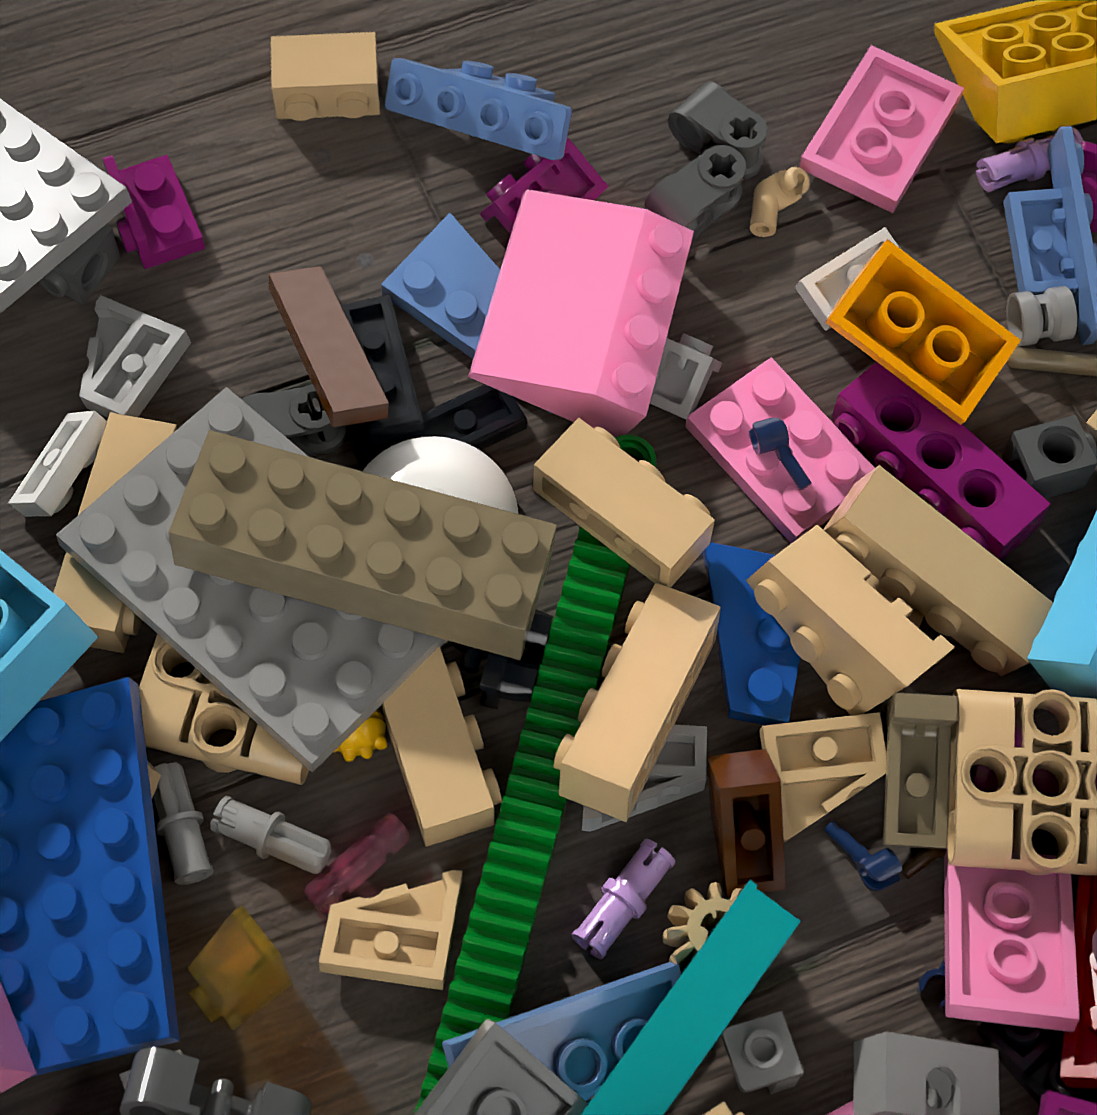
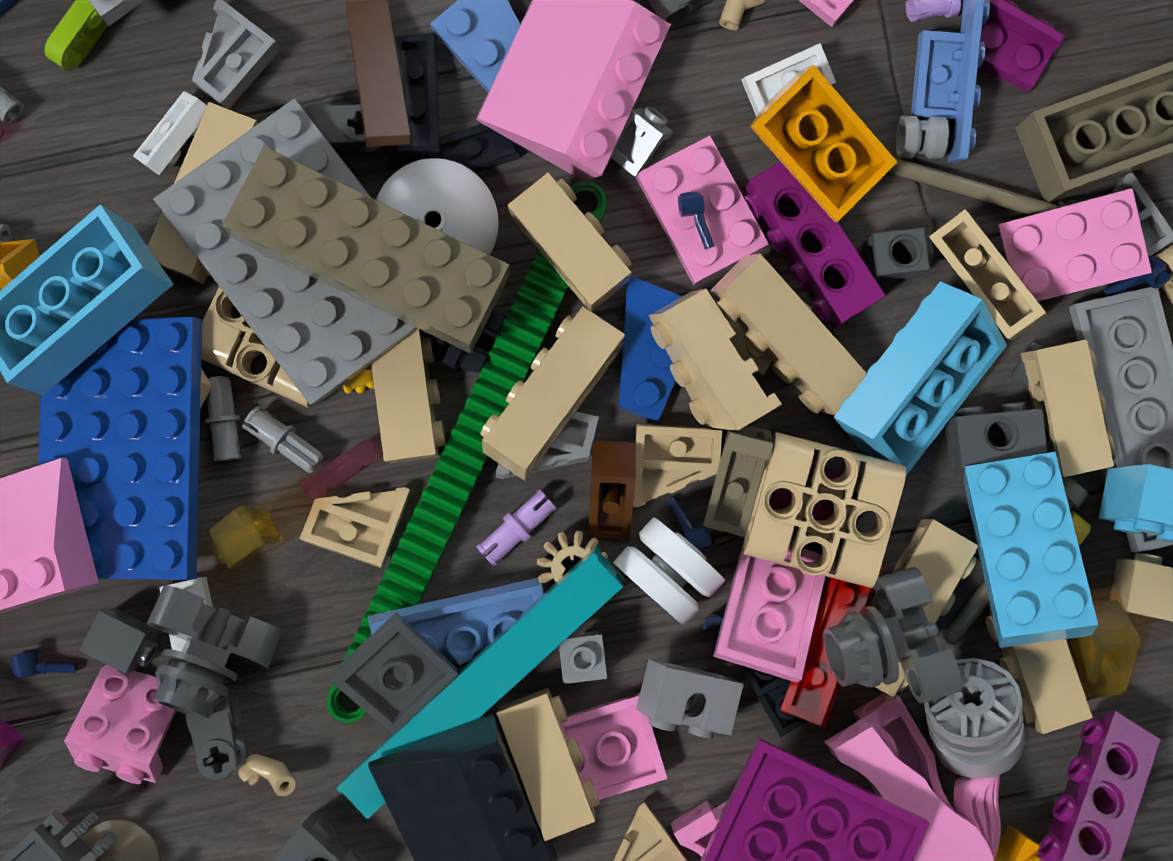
camera: 10 degrees right, 20 degrees up
none -> white wheel [613,517,725,627]

